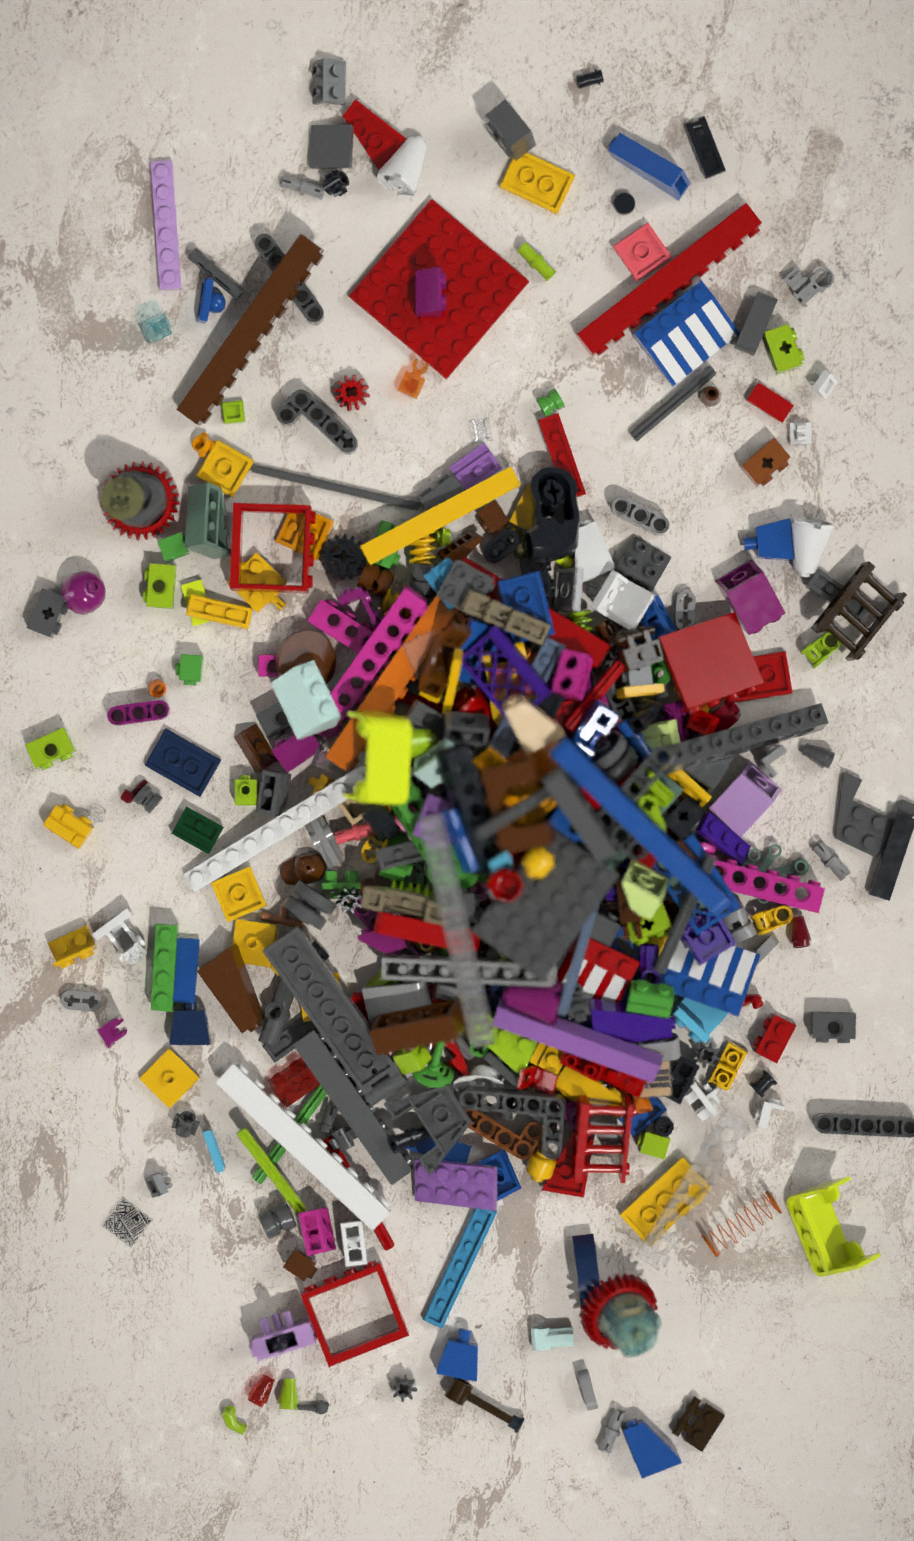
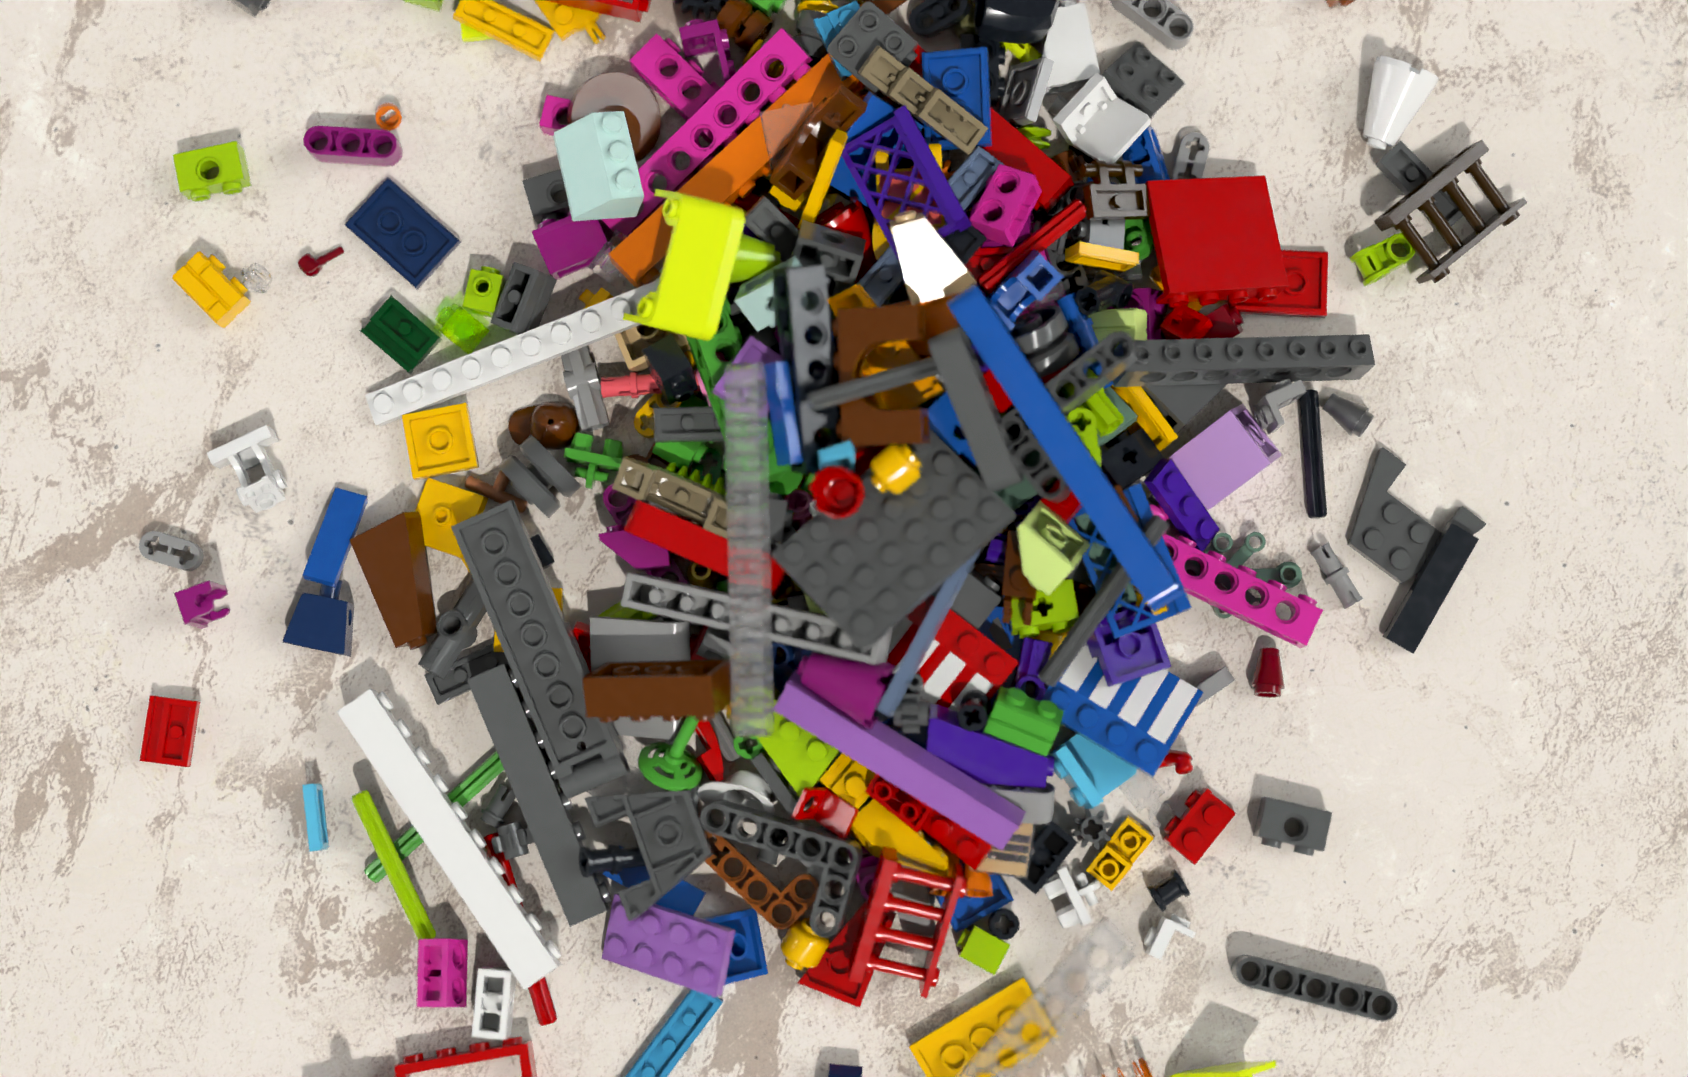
camera: 15 degrees right, 5 degrees down
yellow bracket [48,925,97,969] -> none
clear piece [102,1197,153,1248] -> none
dark grey wheel [133,784,163,814] -> none
yellow plate [139,1048,200,1109] -> none
tile [144,1172,173,1198] -> none
bright green brick [151,924,179,1012] -> none
dark grey gear [171,1111,200,1138] -> none
bright green brick [175,654,204,686] -> none
reddish brown slope [234,724,278,773] -> none
dark grey wheel [258,1201,297,1239] -> none
clear red bracket [268,1057,320,1108] -> none
reddish brown brick [283,1247,318,1282] -> none
black gear [335,886,362,913] -> none
lime brick [392,1046,432,1074] -> none
magenta slope [715,559,786,635] -> none
light grey wheel [722,906,757,944] -> none
blue torso [743,519,794,561] -> none
yellow piece [750,905,793,936] -> none
none -> red plate [140,695,200,767]
none -> clear neon green bracket [434,303,490,355]
none -> black bush [957,690,991,731]
none -> black axle [1300,390,1327,519]

